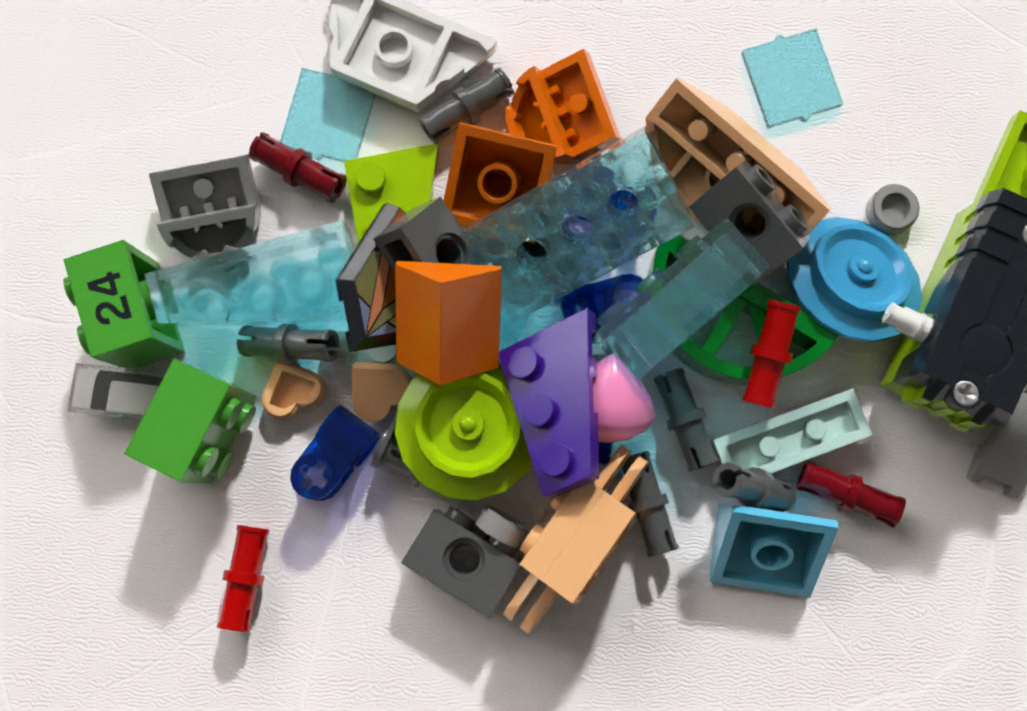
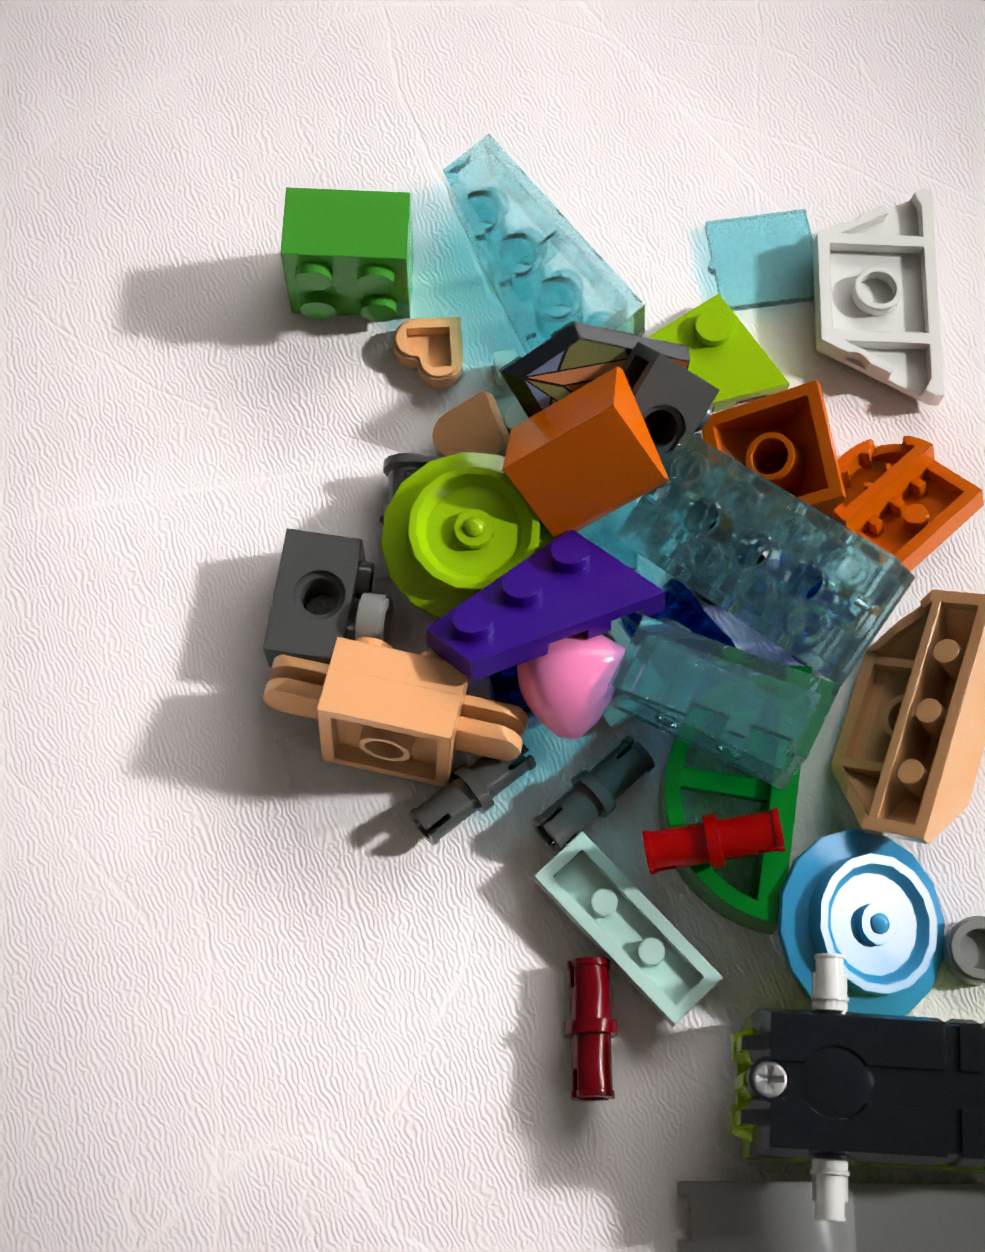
camera: 60 degrees right, 10 degrees down
bright green brick [63,240,185,370] -> none
slope [67,363,166,421] -> none
light grey slope [149,154,261,264] -> none
red pin [217,525,270,632] -> none
dark grey pin [236,323,340,363] -> none
dark red pin [249,132,347,203] -> none
clear blue piece [290,405,381,501] -> none
dark grey pin [418,68,515,144] -> none
dark grey brick [689,160,810,286] -> none
medium azure slope [710,504,839,598] -> none
dark grey pin [712,463,797,512] -> none

